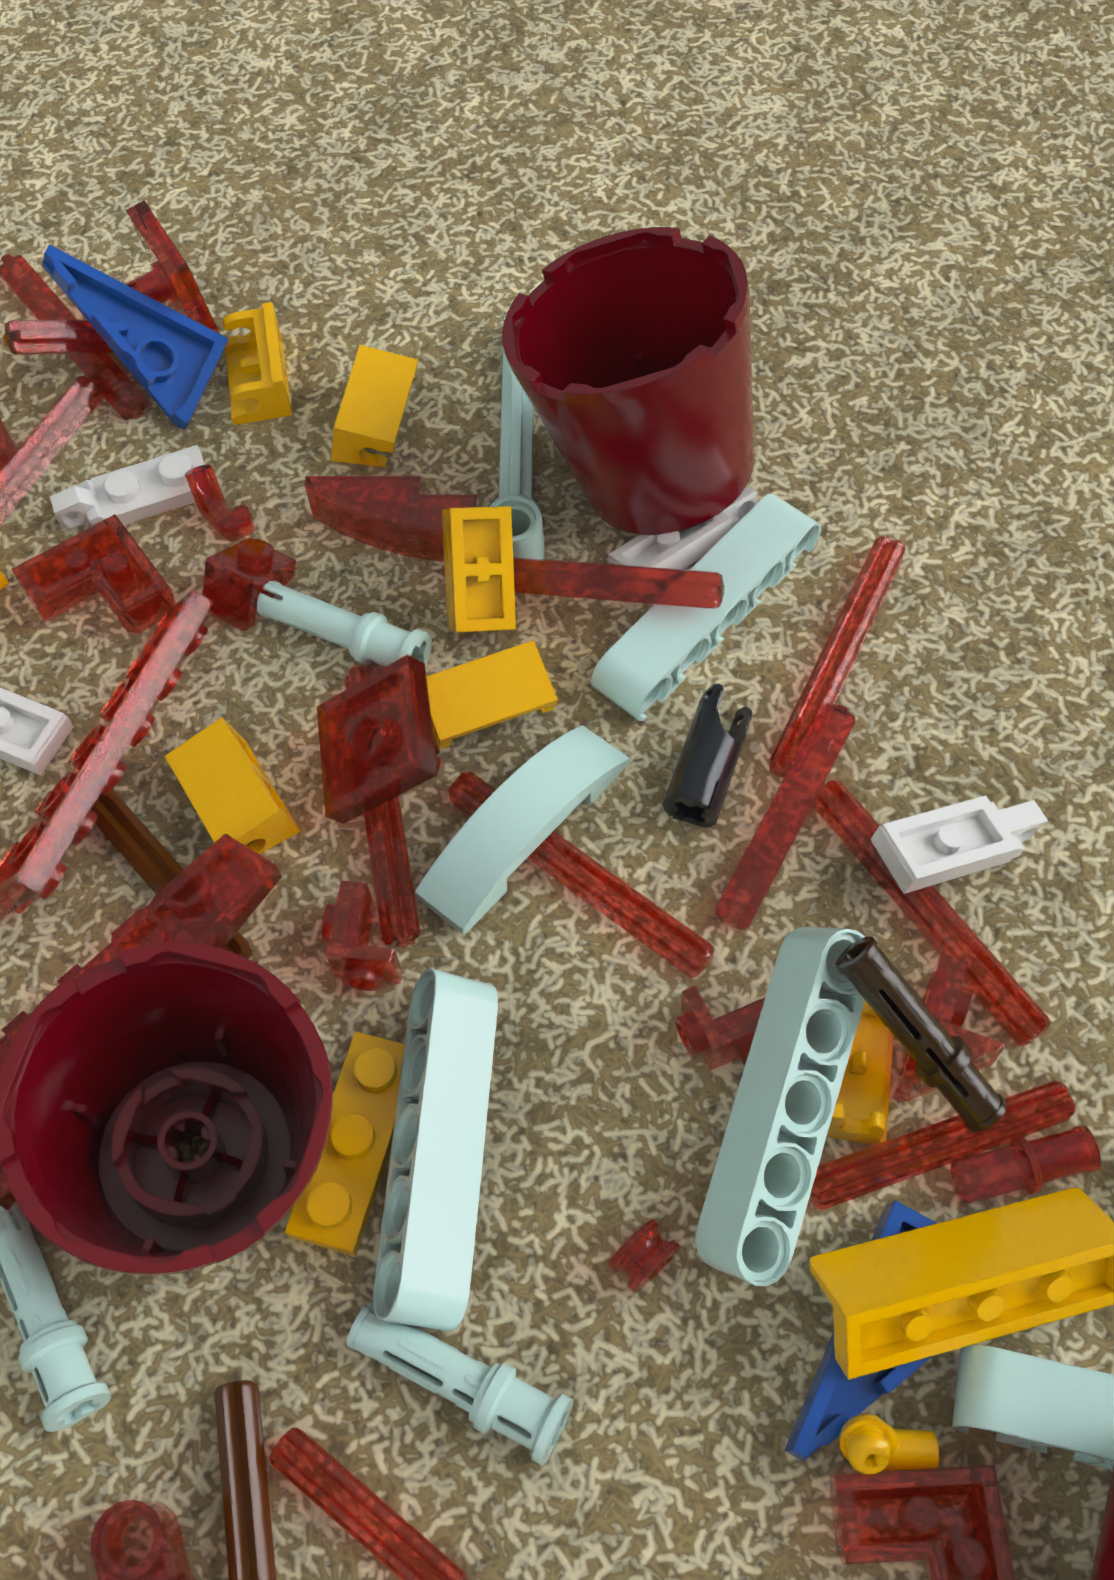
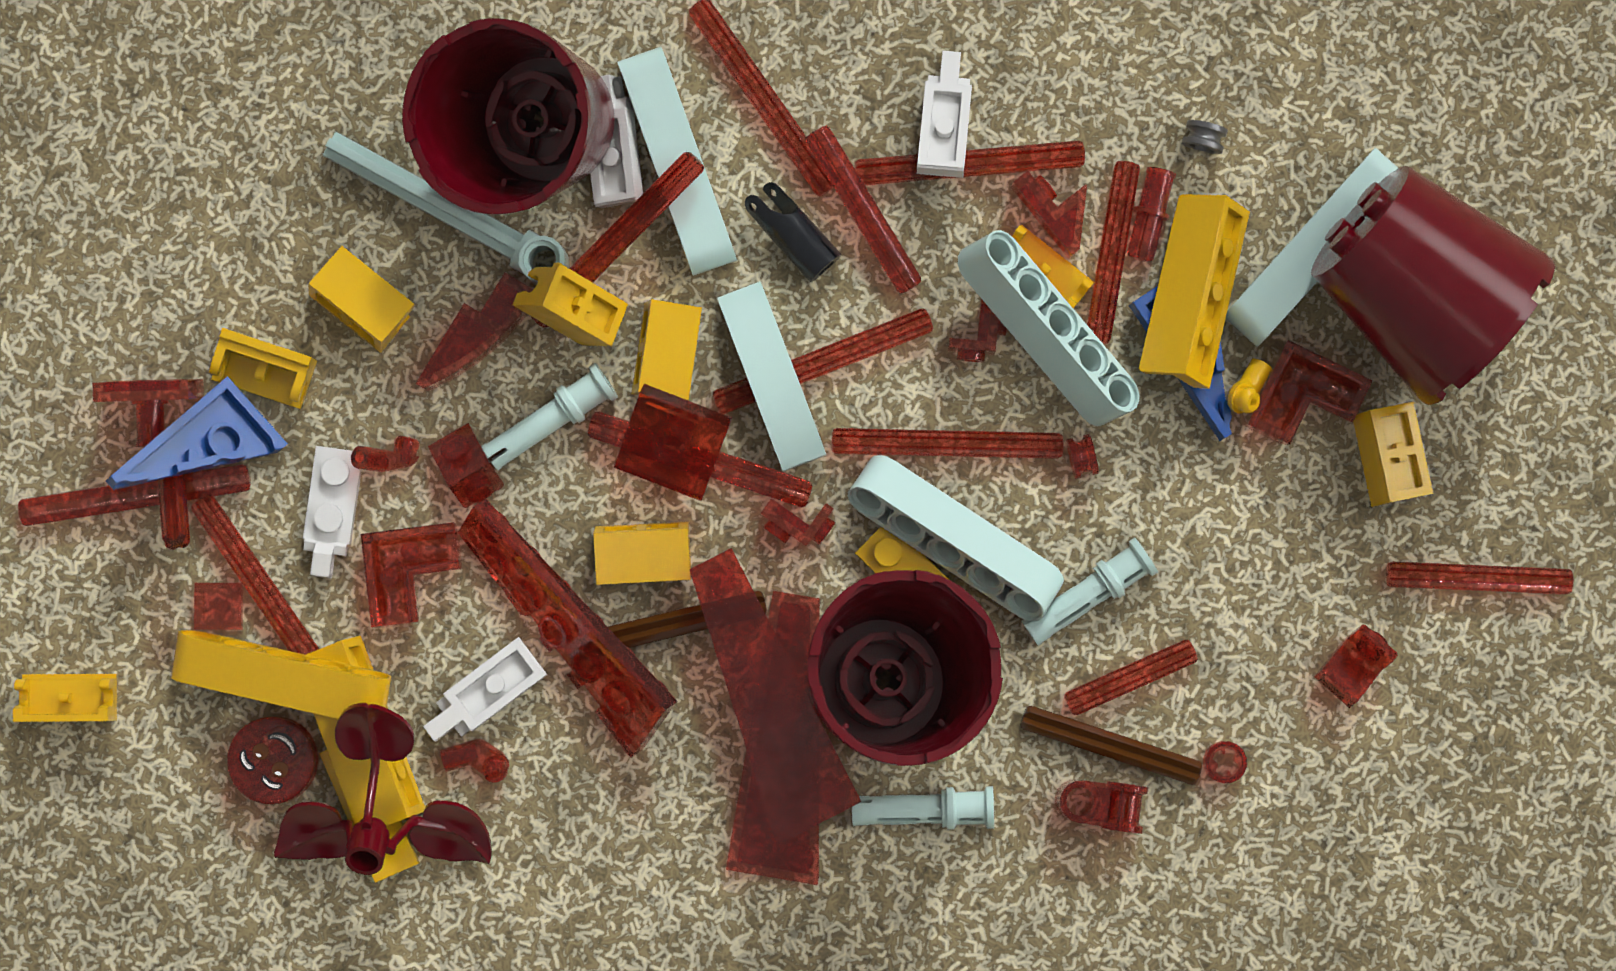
camera: 65 degrees left, 25 degrees up
dark brown pin [835,936,1007,1132] -> none
none -> clear red axle [832,428,1064,459]

